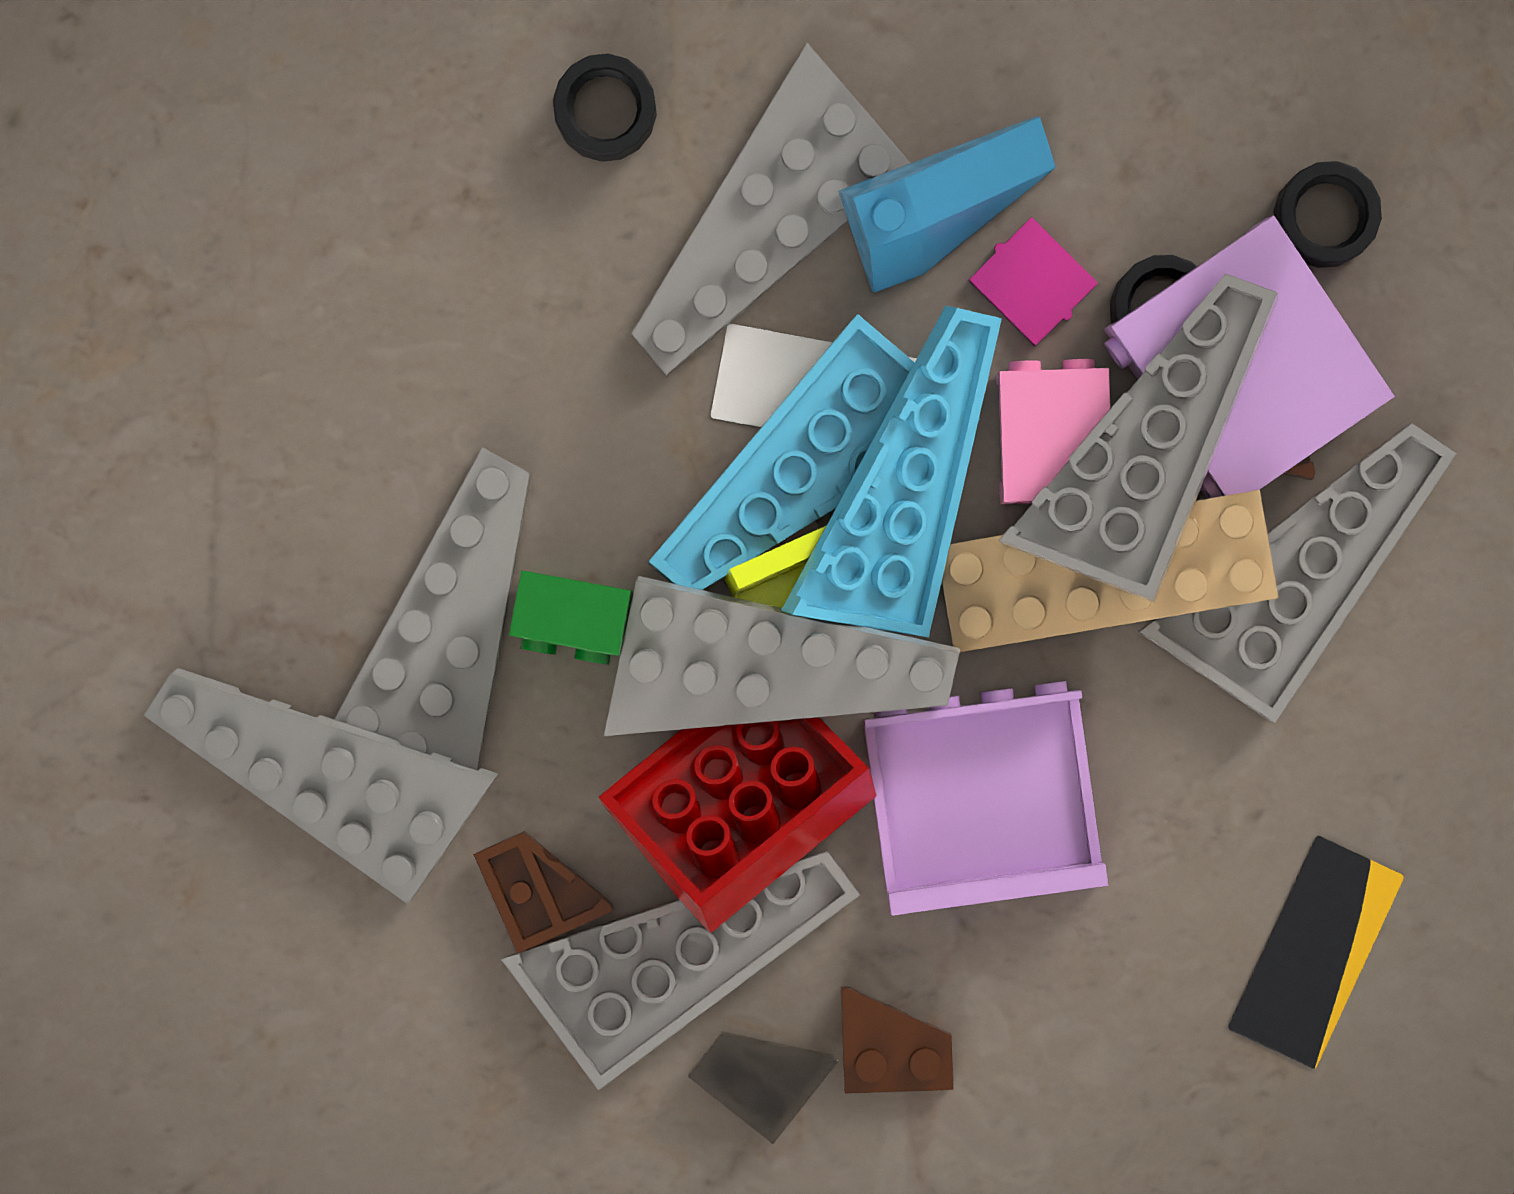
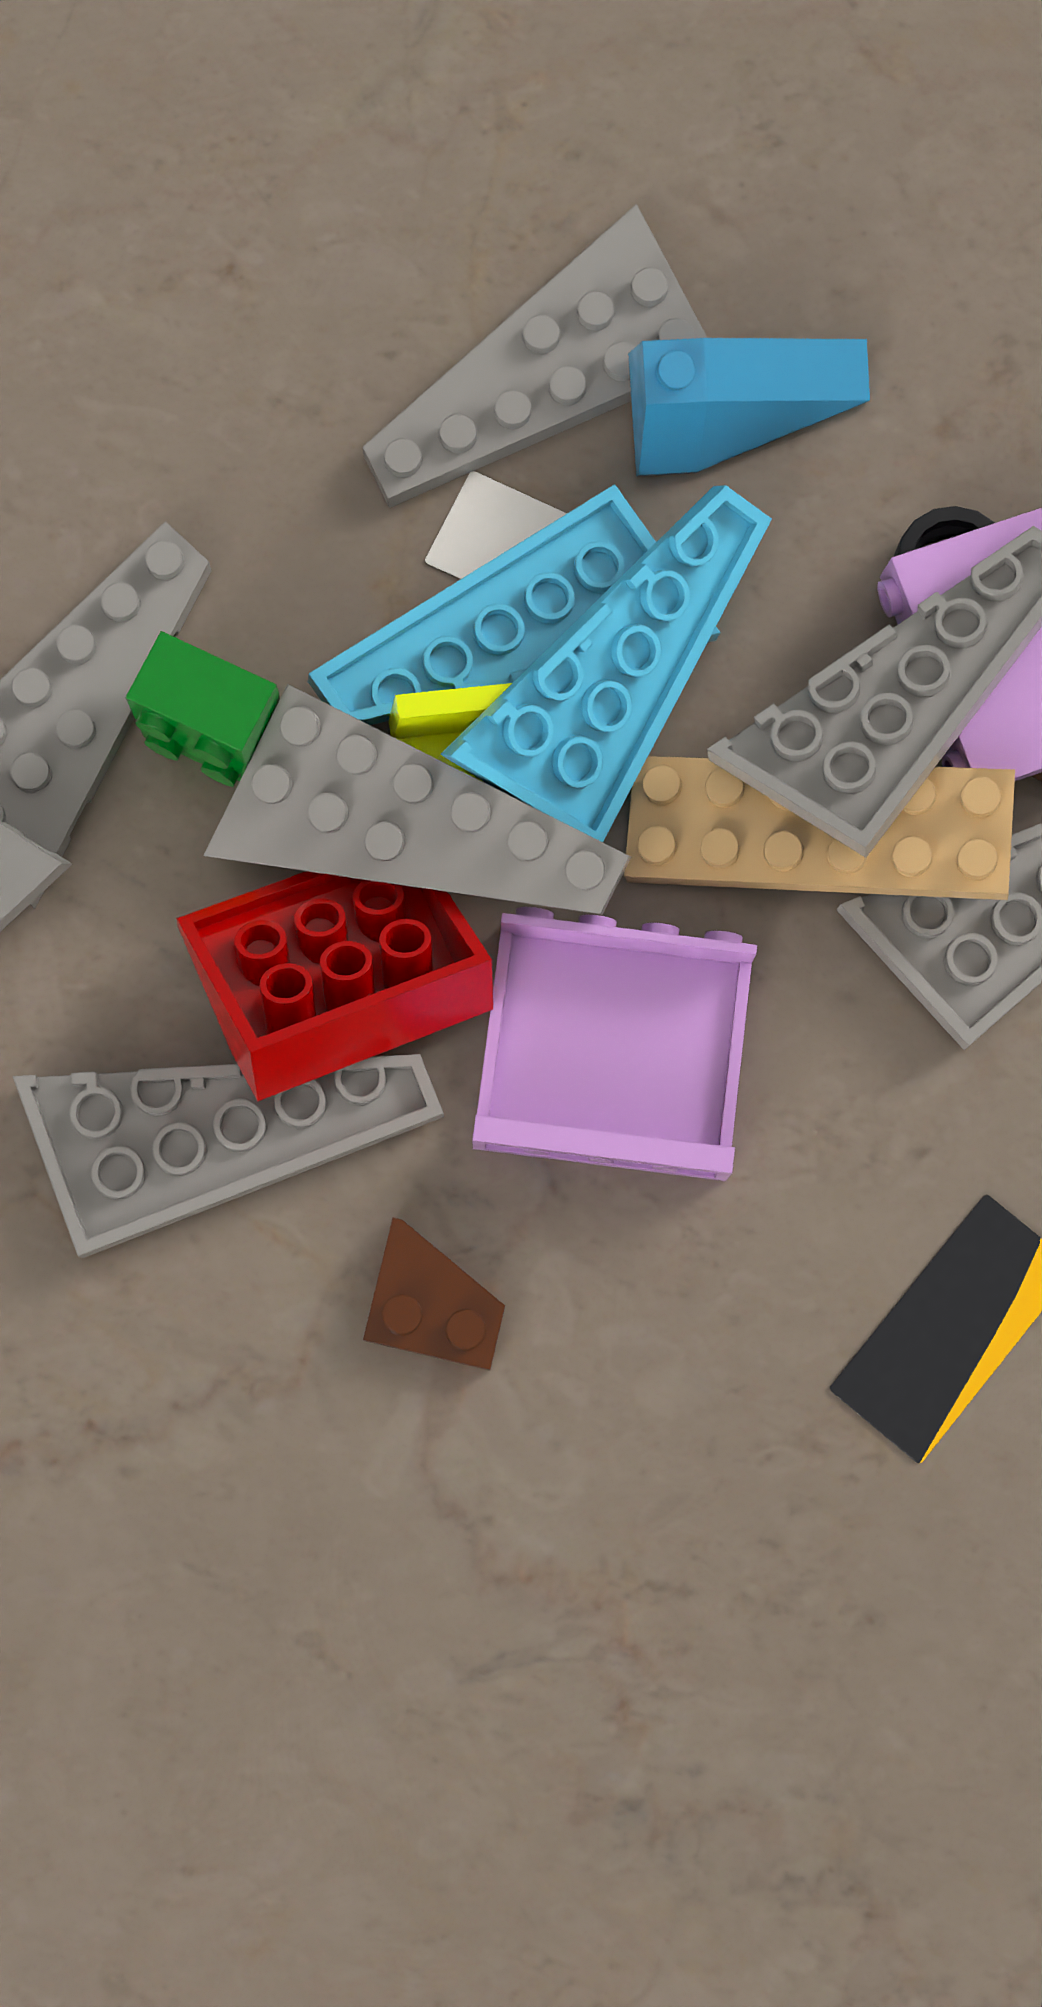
camera: 15 degrees right, 10 degrees down
reddish brown wing [473,831,614,954] -> none
black tyre [553,53,657,162] -> none
clear smoke wing [688,1031,838,1144] -> none
dark pink piece [968,217,1098,347] -> none
bright pink panel [996,359,1110,505] -> none

